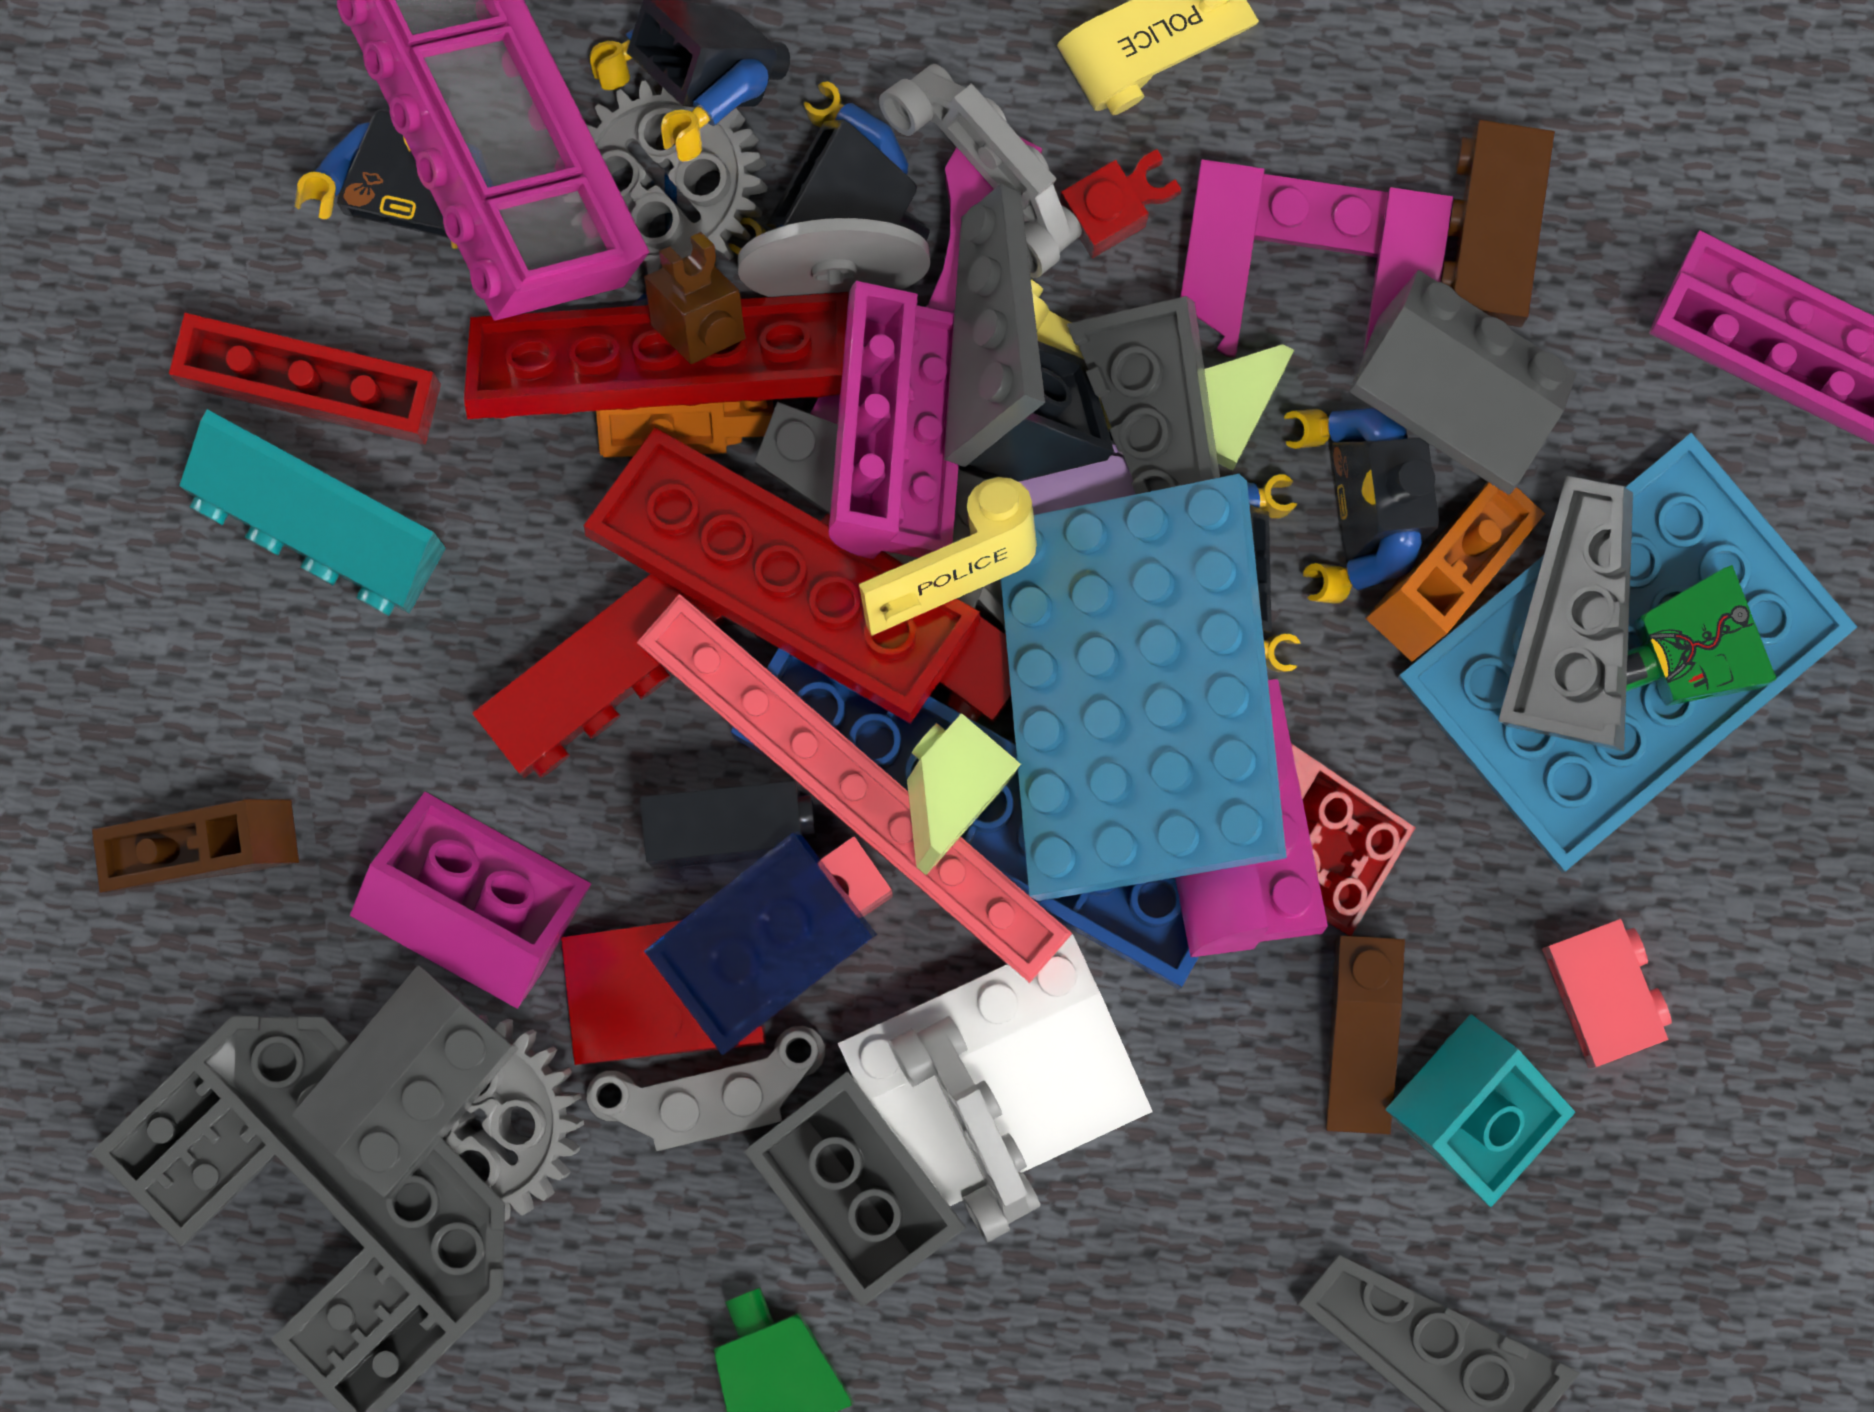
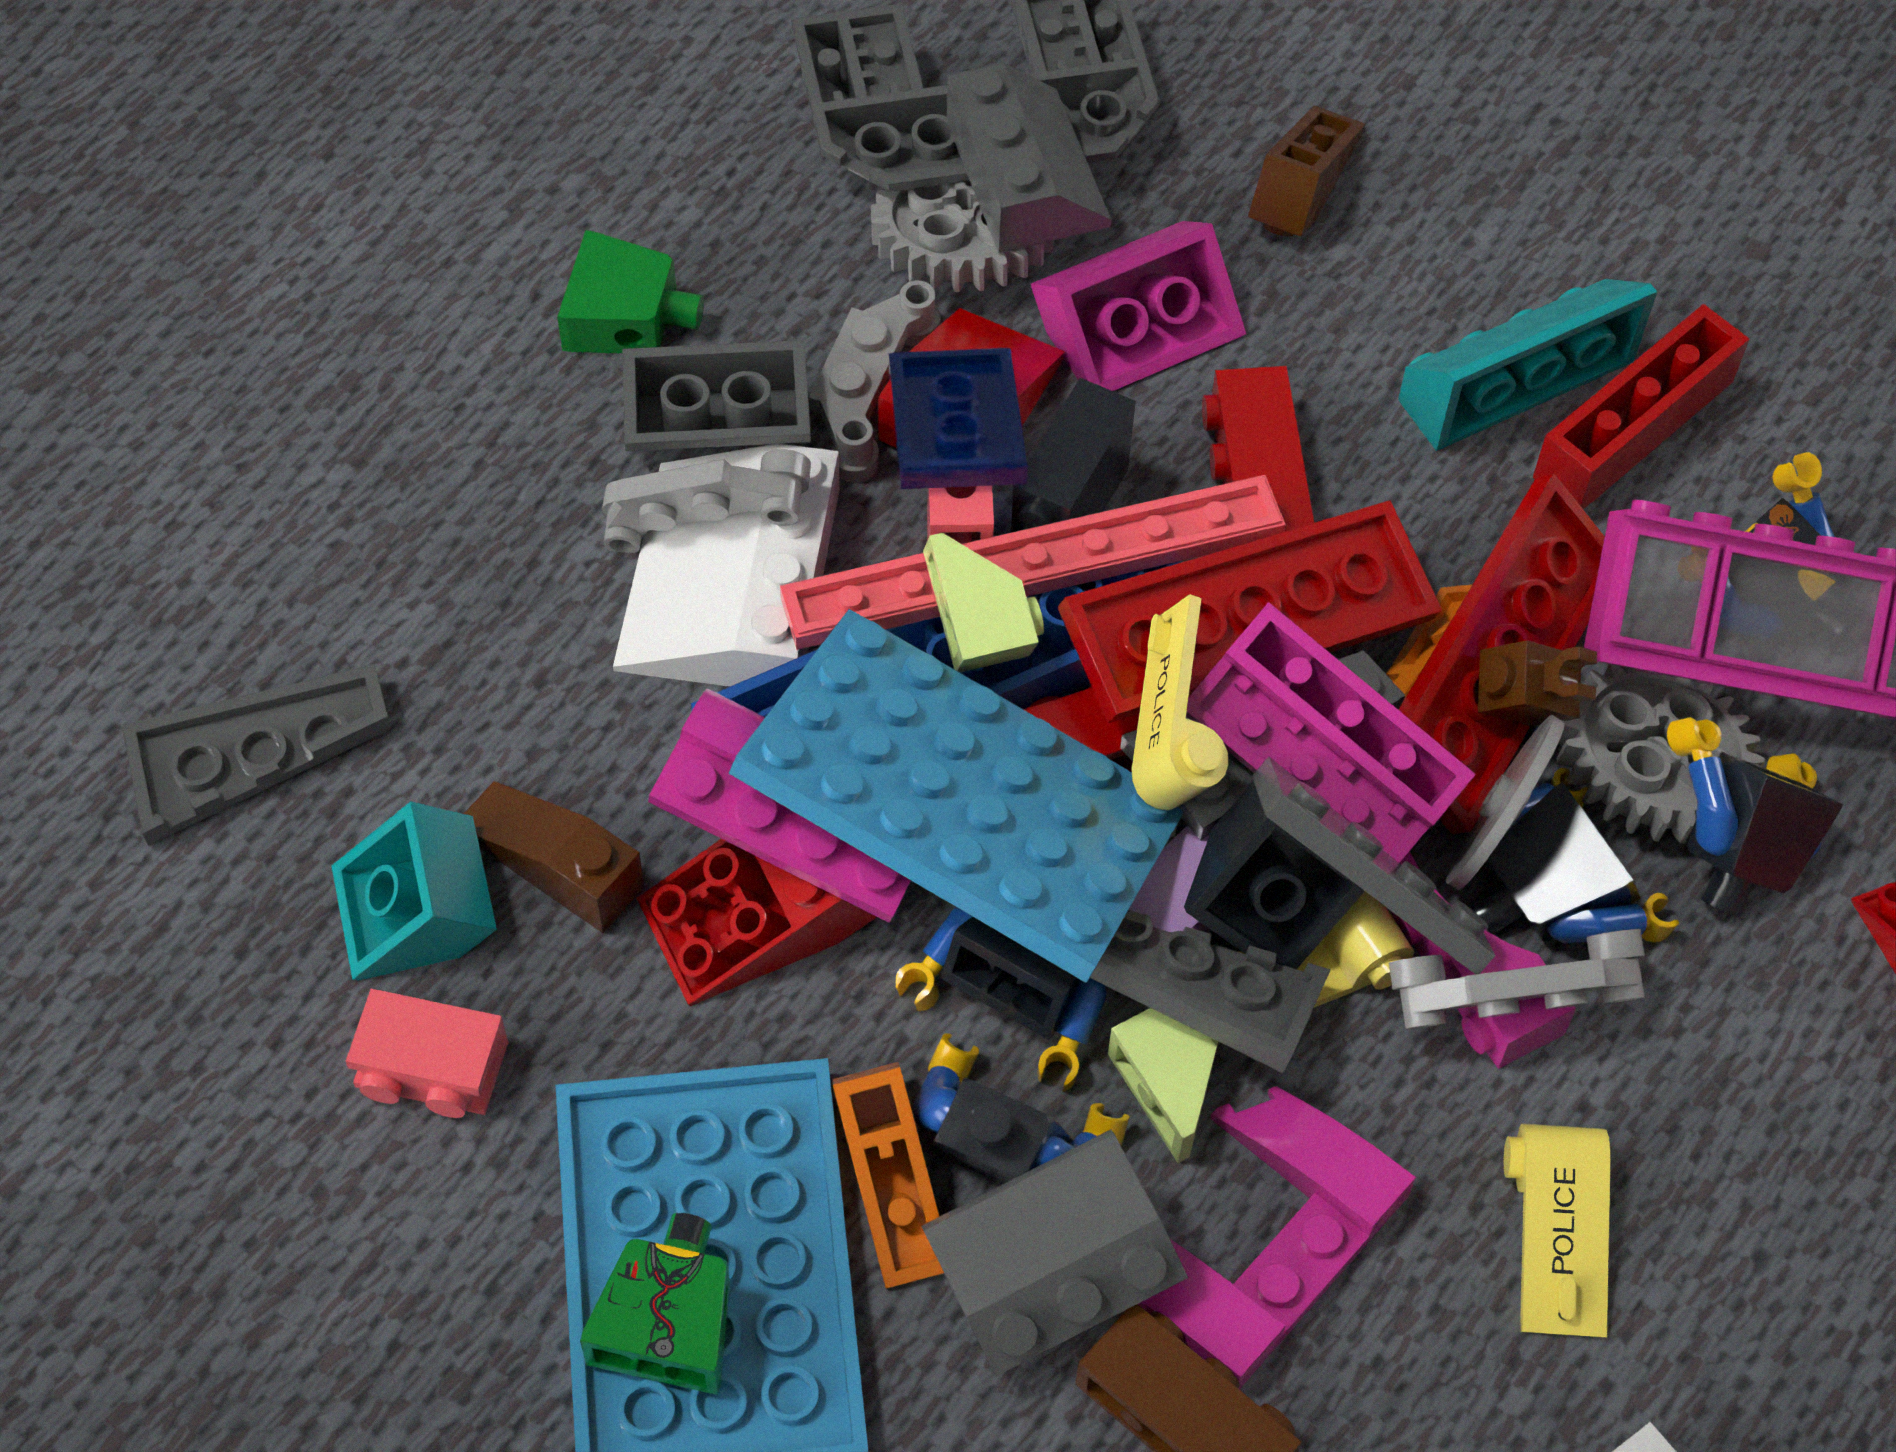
camera: 120 degrees right, 25 degrees down
red brick [1060,149,1182,259] -> none
wing [1498,476,1633,751] -> none

